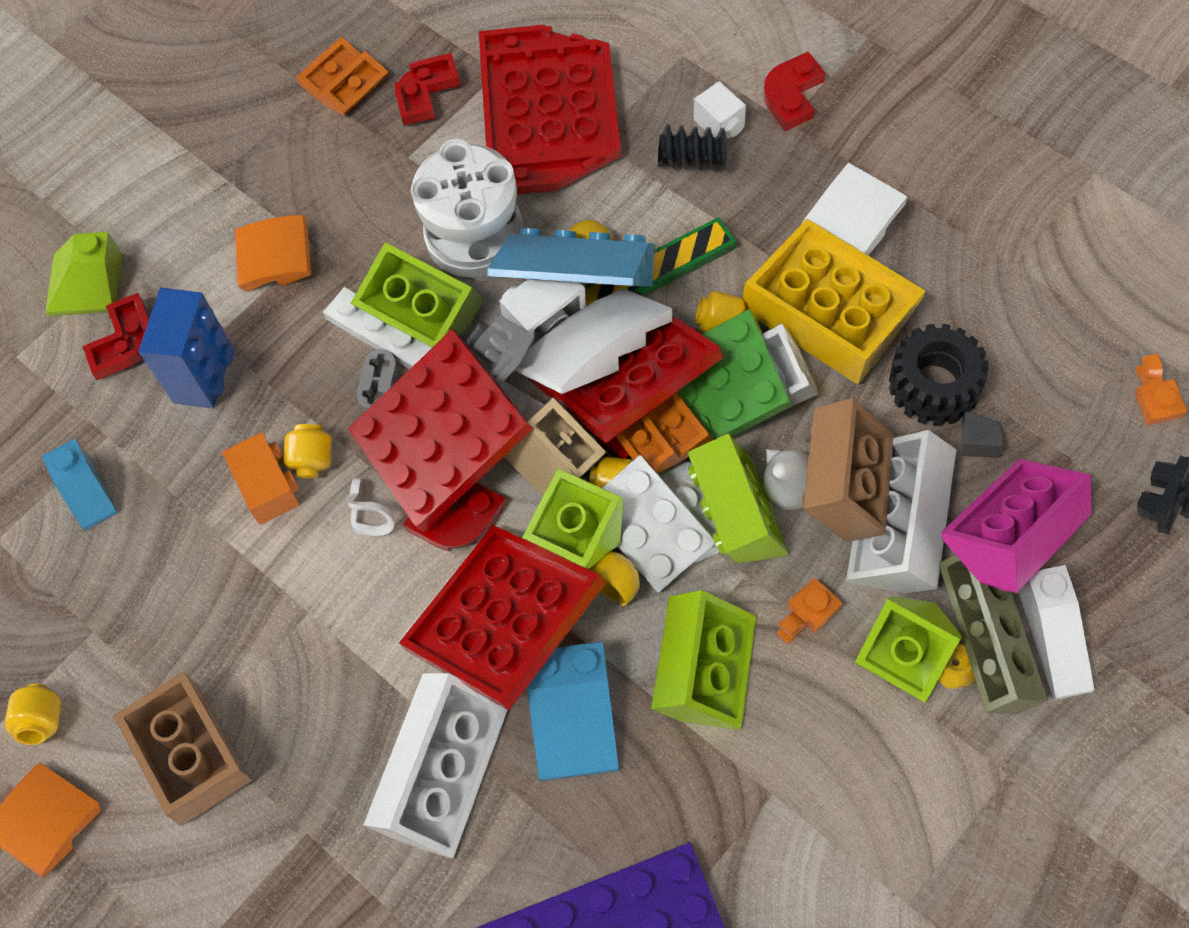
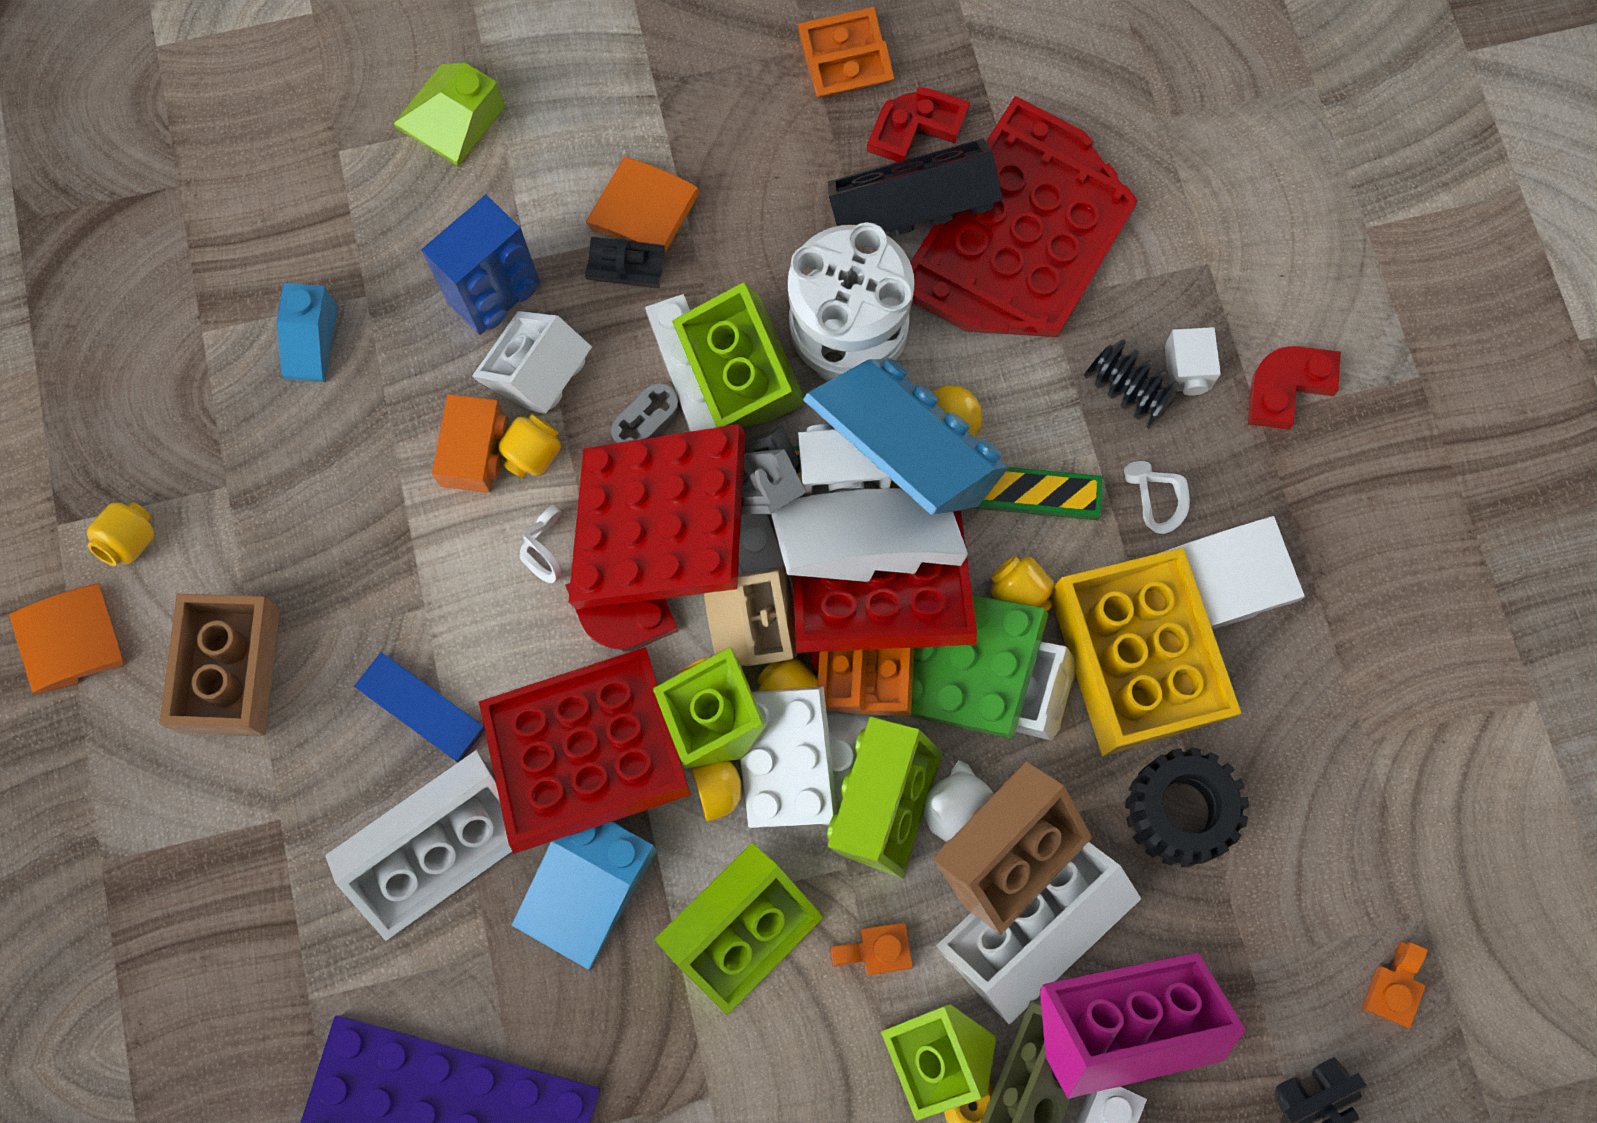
camera: 30 degrees right, 10 degrees up
red plate [82,293,150,380] -> none
dark grey slope [961,412,1004,458] -> none
none -> blue tile [354,652,485,763]
none -> white slope [472,311,592,414]
none -> black hips [585,237,665,289]
none -> black slope [827,138,1003,236]
none -> white piece [1124,461,1190,534]

